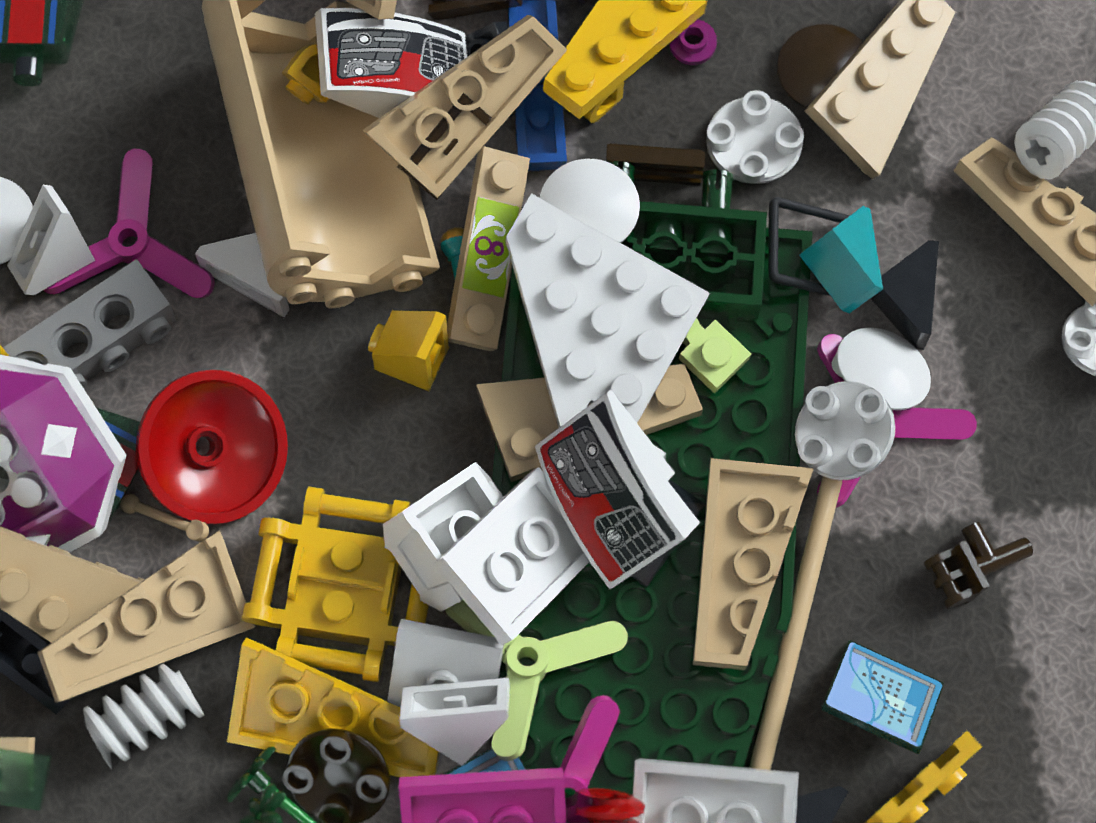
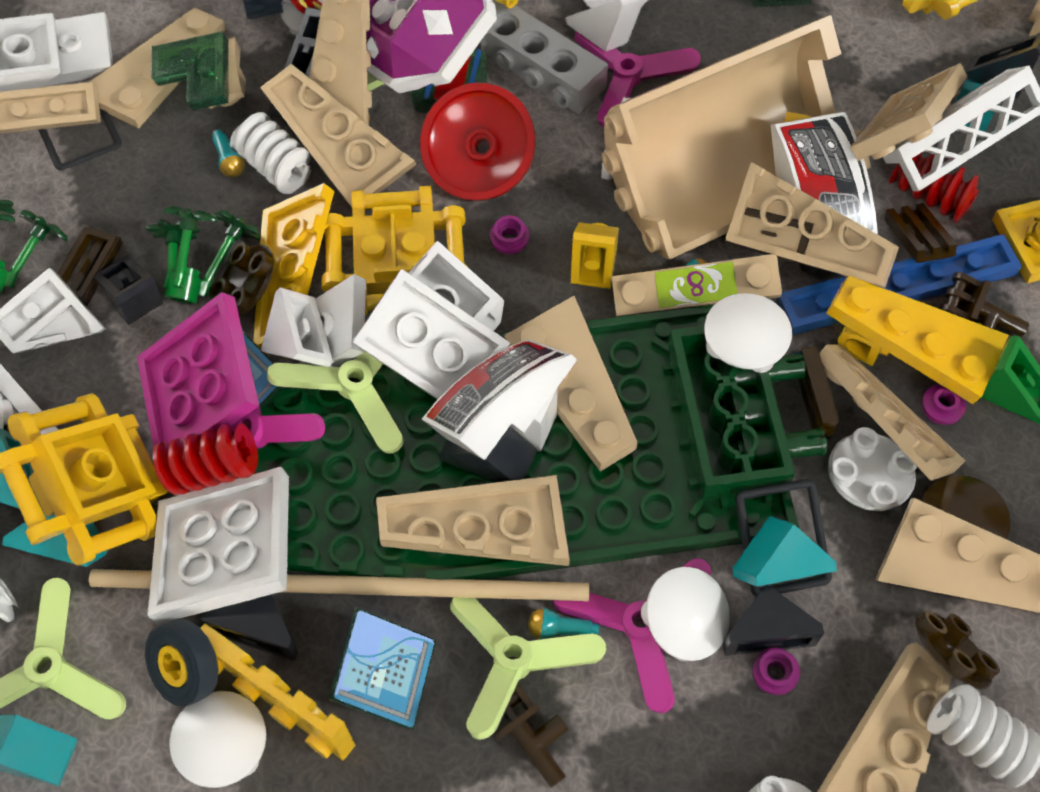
camera: 80 degrees right, 10 degrees down
tan hinge [120,494,209,542] -> none
white wing [506,193,710,427] -> none
yellowish green plate [679,318,751,393] -> none
white dish [795,381,895,480] -> none
none -> piece [212,130,245,177]
none -> yellowish green piece [450,597,606,739]
none -> magenta plate [490,215,529,254]
none -> teal piece [528,608,599,640]
none -> magenta plate [752,648,800,696]
none -> tan wing [819,344,966,481]
none -> dark brown dish [915,611,1000,690]

